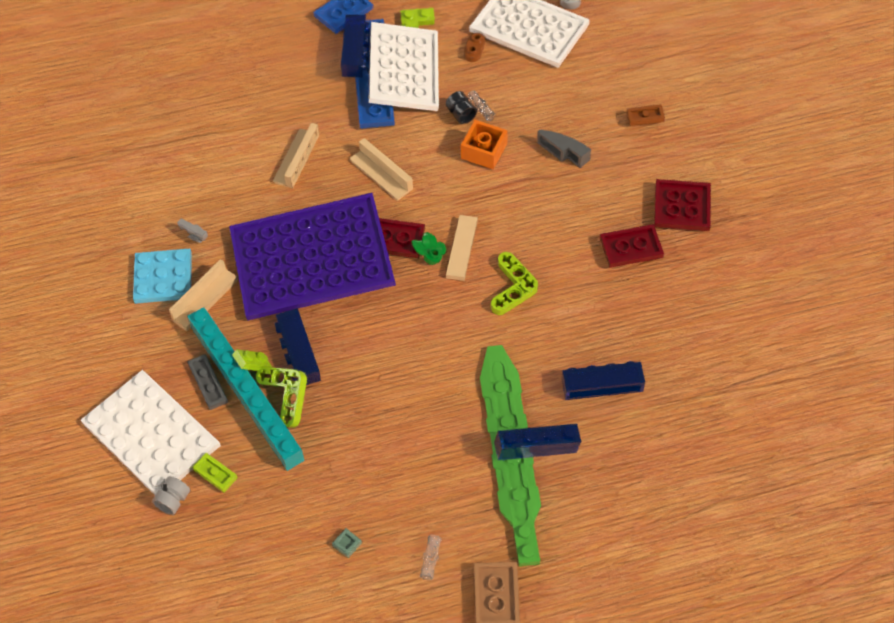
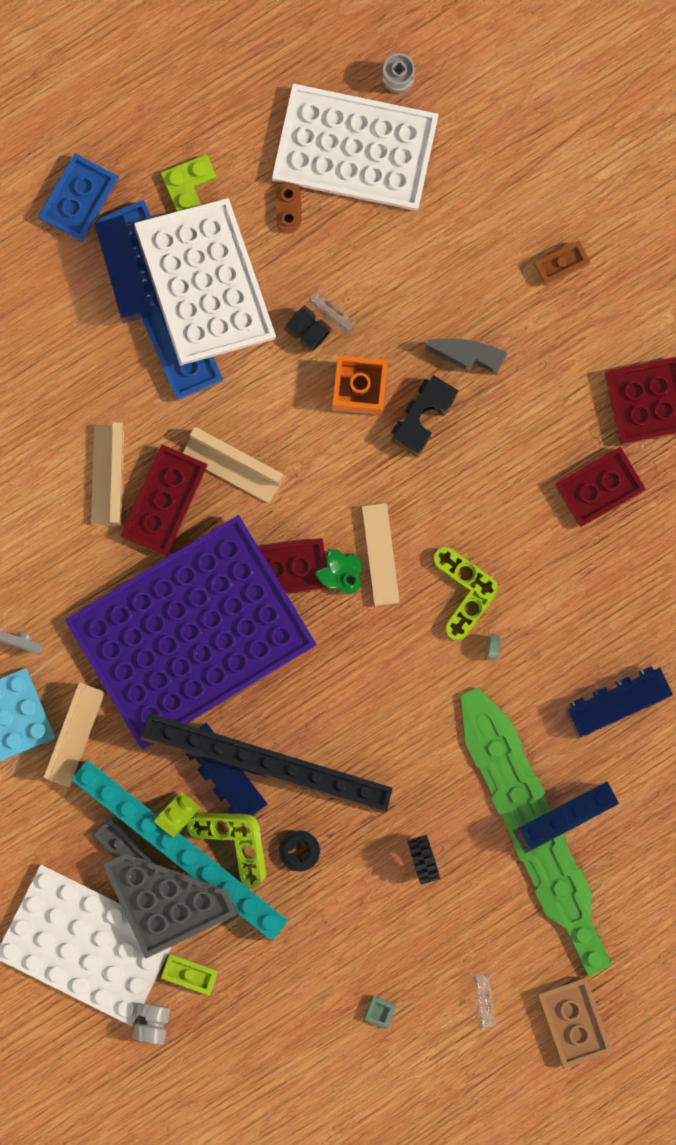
camera: 20 degrees left, 25 degrees up
none -> dark grey plate [103,853,239,959]
none -> dark red plate [121,444,208,557]
none -> black plate [141,713,393,814]
none -> black gear [279,830,320,872]
none -> black arch [391,375,459,458]
none -> black tyre [407,834,440,885]
none -> sand green tile [485,634,500,660]

